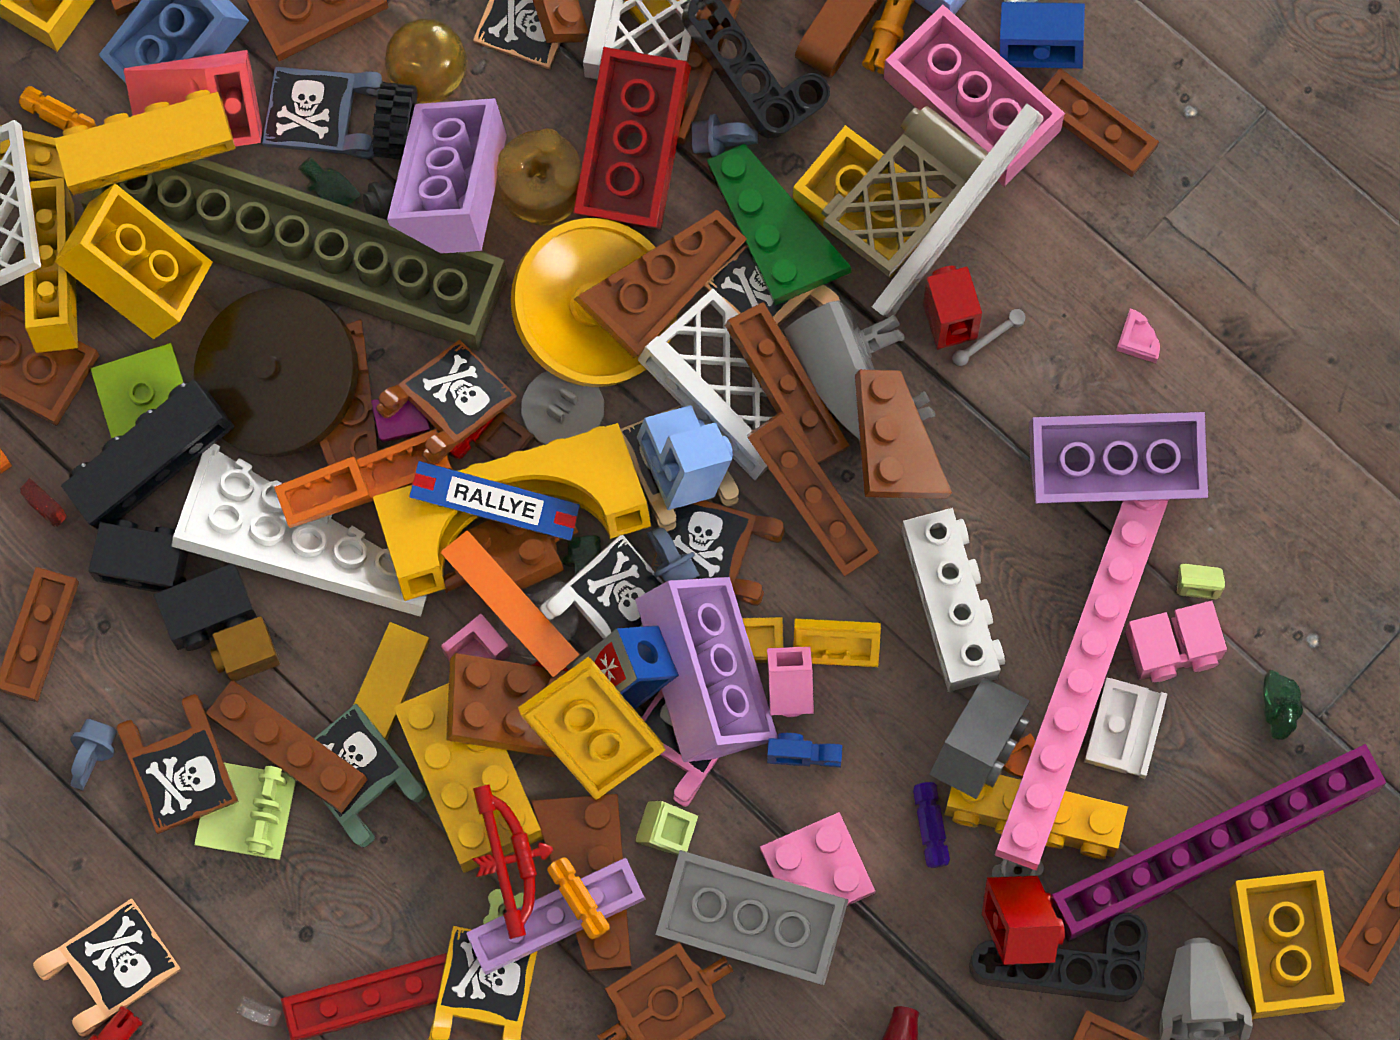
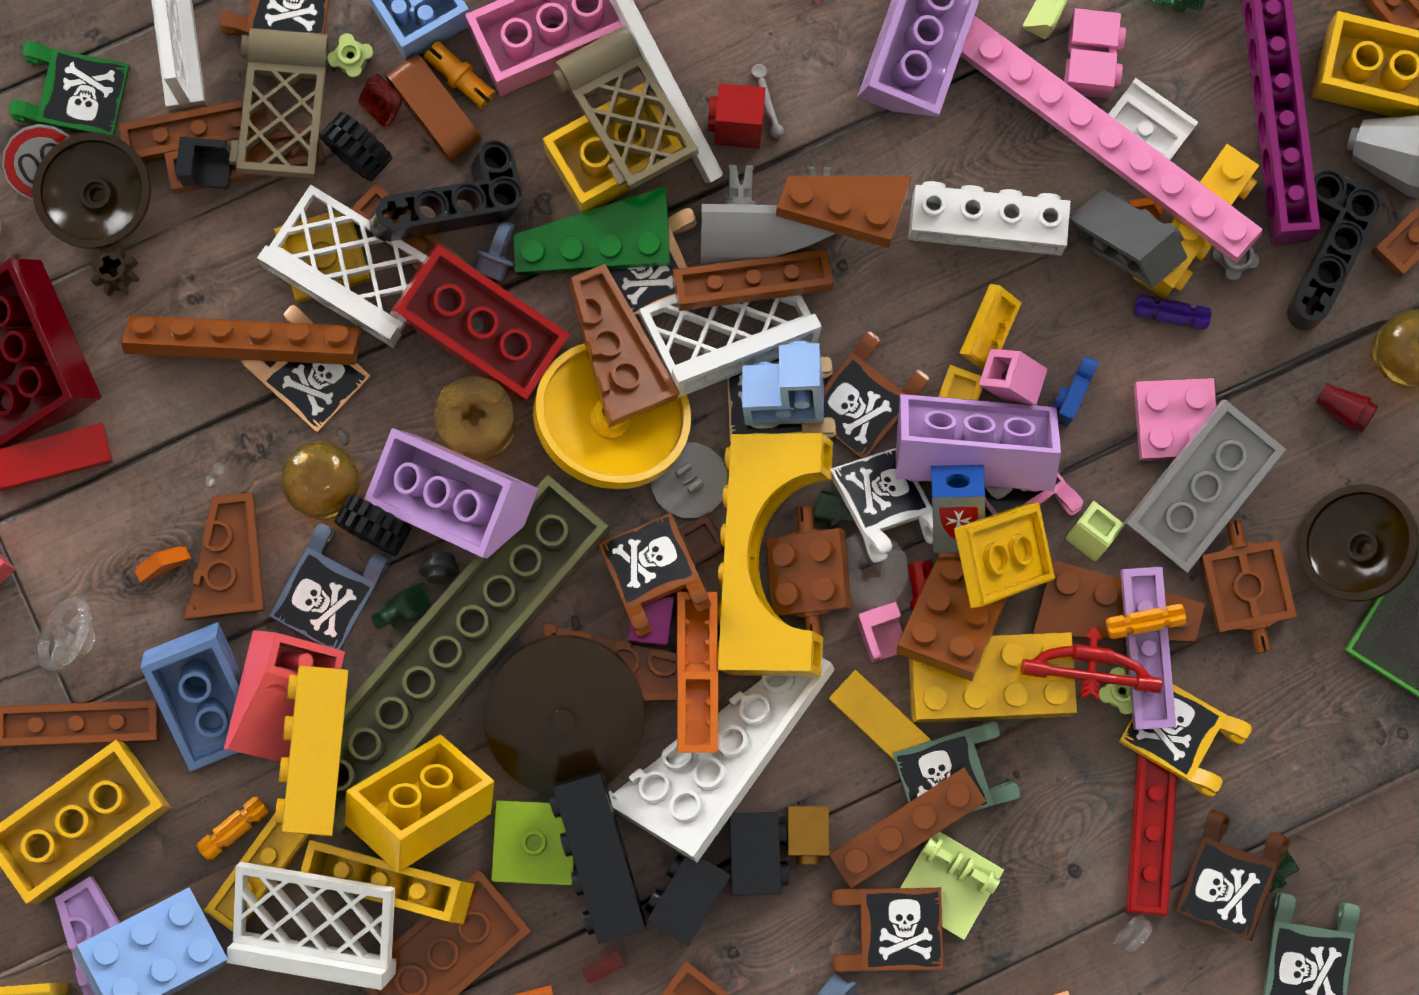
camera: 75 degrees left, 5 degrees up
sticker [409,461,580,541] -> none
orange sticker [440,530,580,677] -> none
sand blue piece [646,527,700,582] -> none
dark orange plate [747,411,880,577] -> none
red brick [982,876,1065,965] -> none

